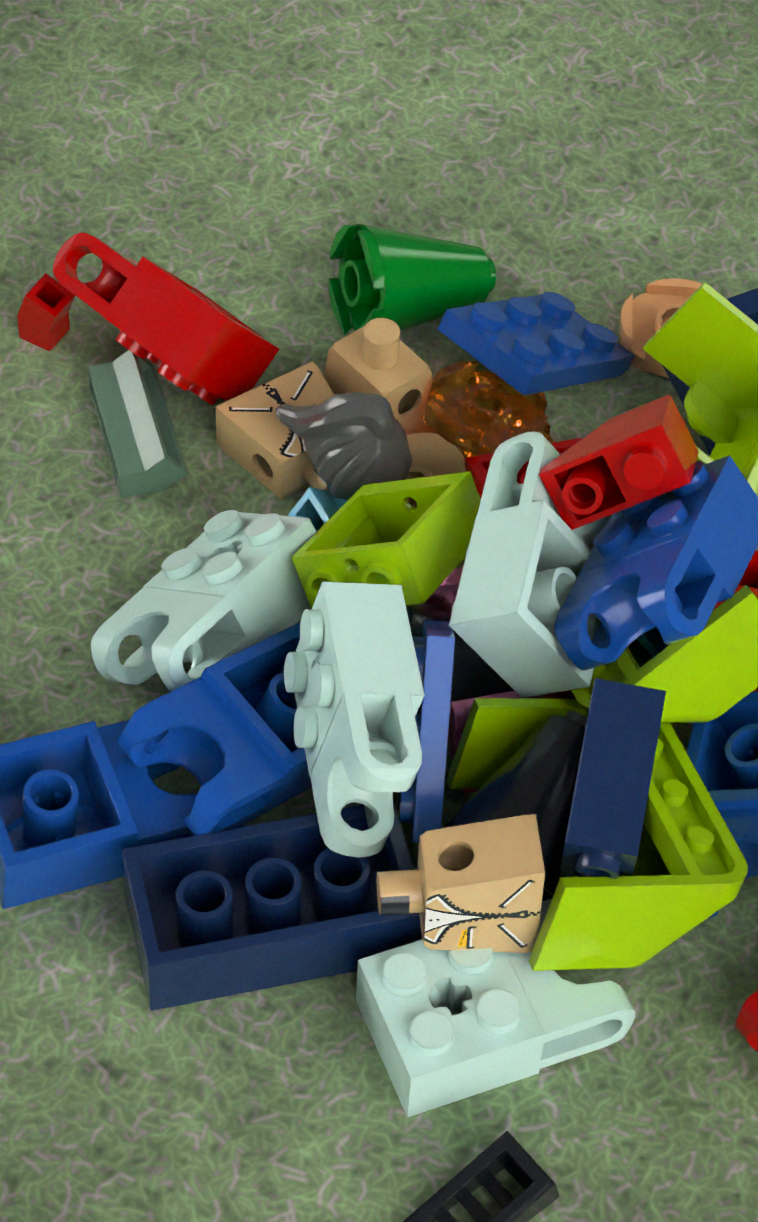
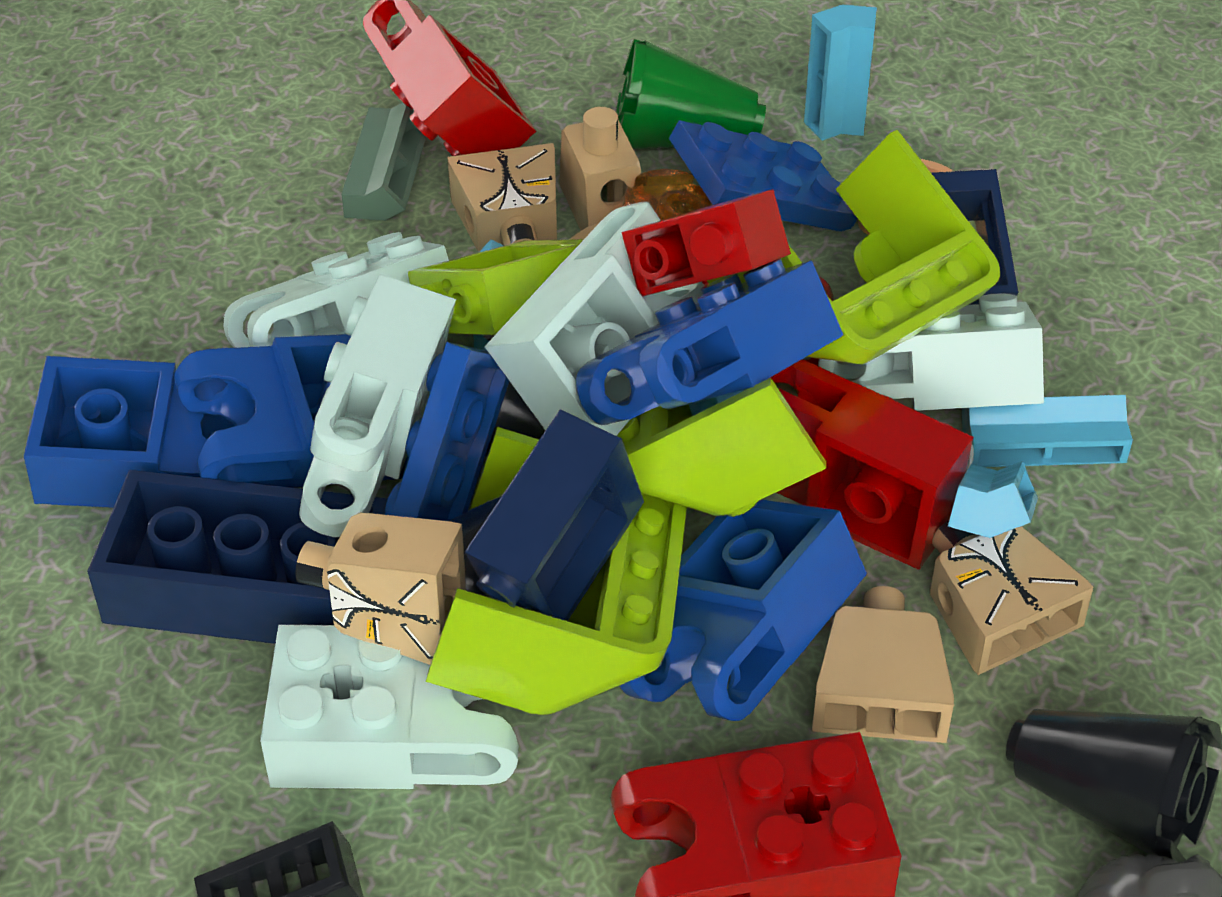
camera: 25 degrees right, 5 degrees down
red piece [17,273,75,351] -> none
dark grey hair [275,392,412,501] -> none
none -> medium azure piece [804,5,877,141]

